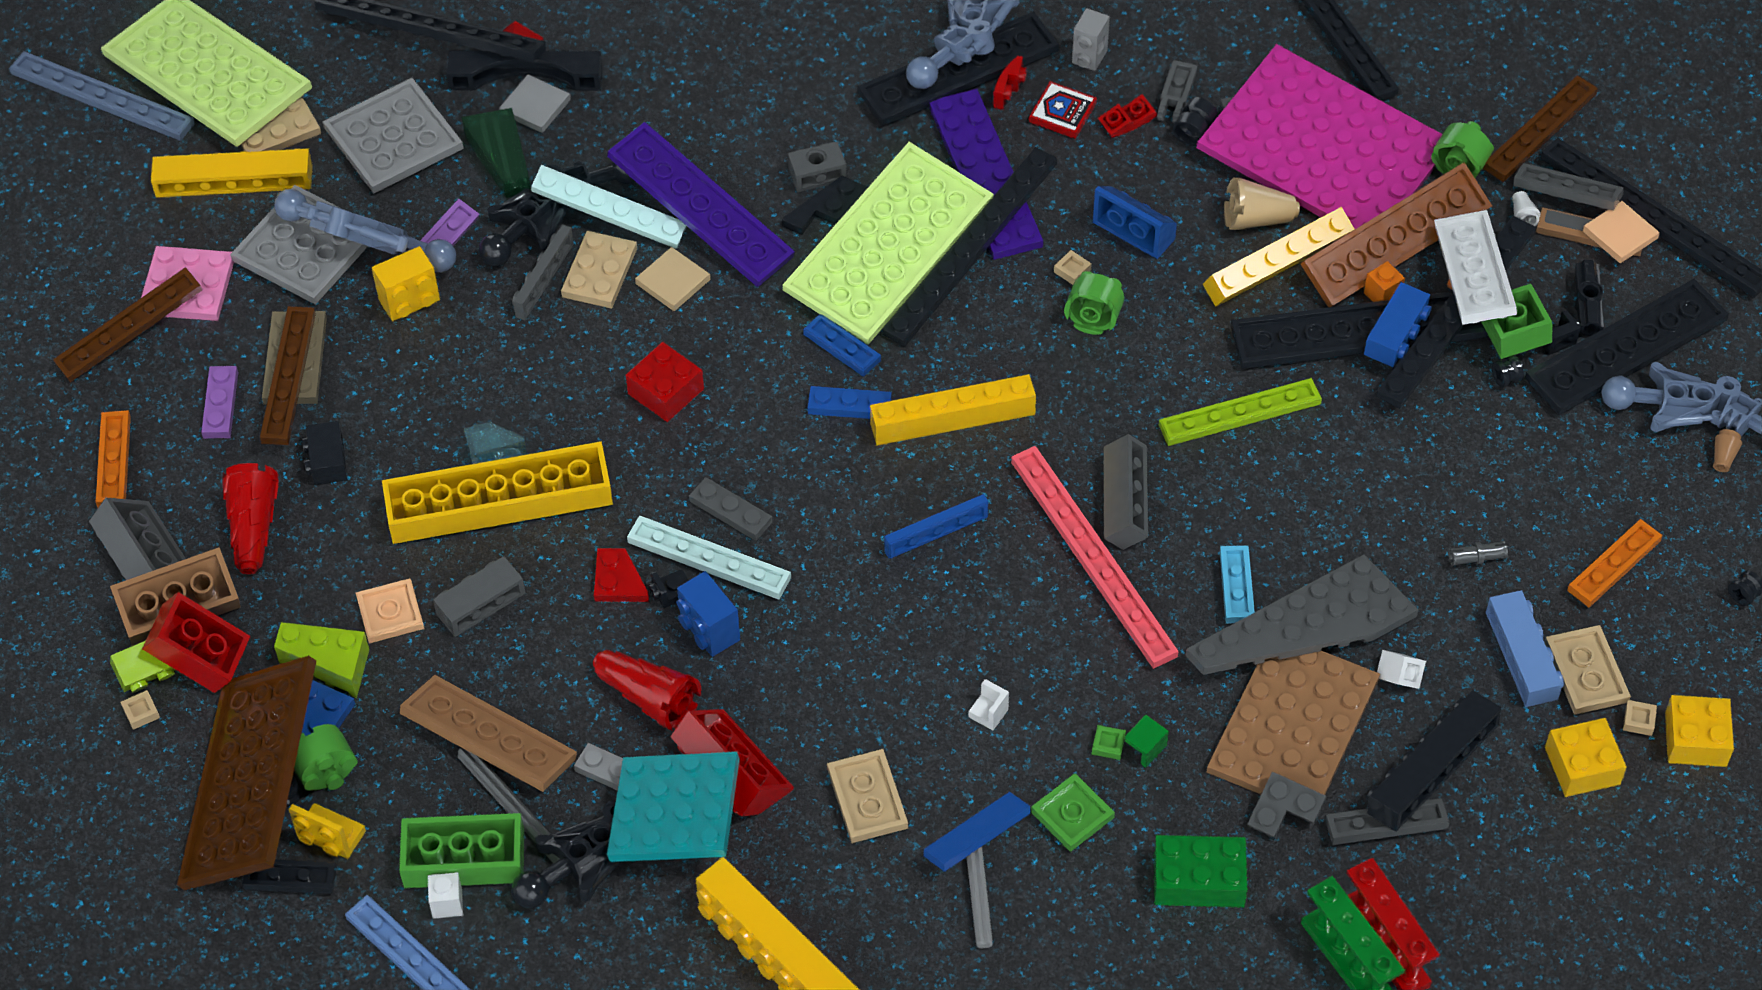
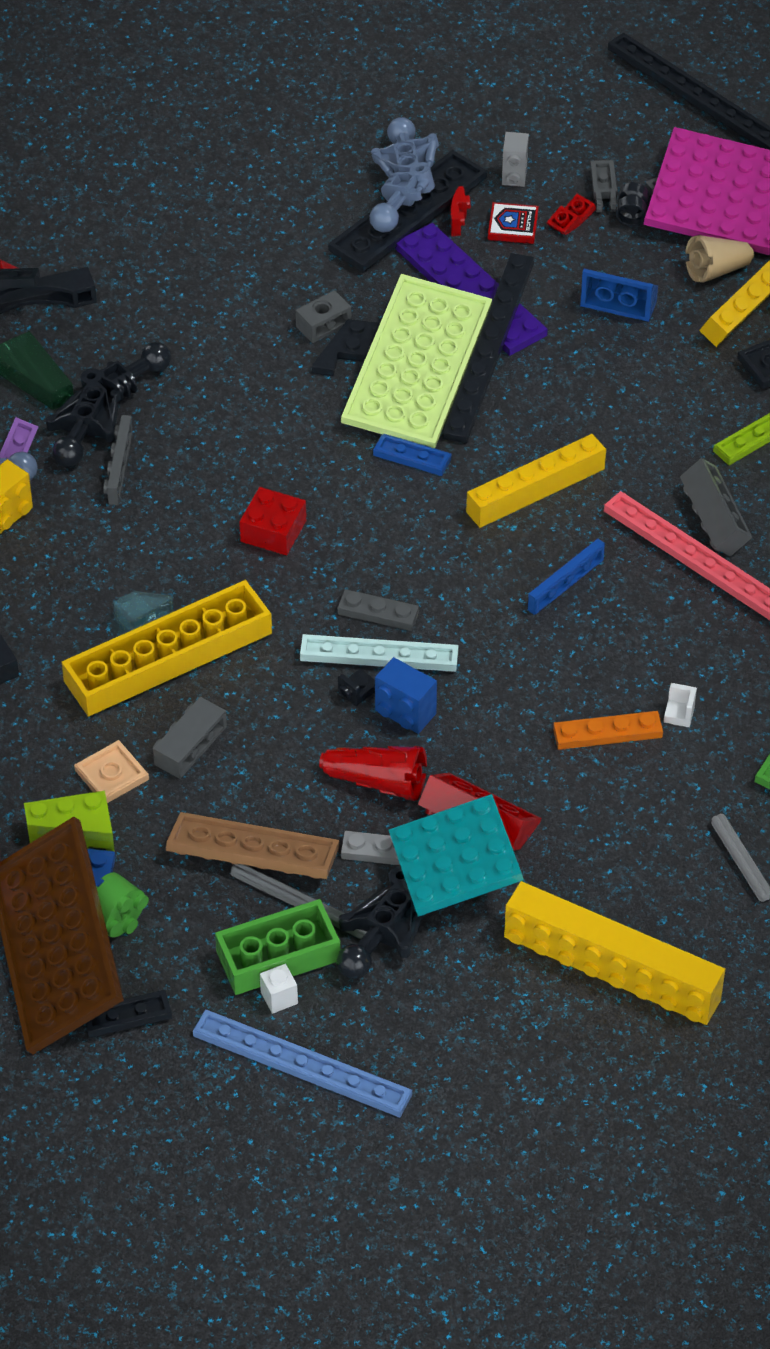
camera: 20 degrees left, 5 degrees down
yellow bracket [288,803,366,859] -> none
light grey tile [499,75,571,133] -> none
light aqua plate [531,165,687,249] -> none
tan plate [561,231,637,309] -> none
red wing [594,548,649,602] -> none
dark purple plate [607,122,795,288] -> none
tan tile [635,247,710,311] -> none
blue plate [808,386,892,419] -> none
tan plate [827,749,908,843] -> none
blue tile [924,792,1030,872] -> none
tan plate [1054,250,1092,285] -> none
bright green brick [1064,271,1124,335] -> none
none -> orange plate [553,711,663,750]

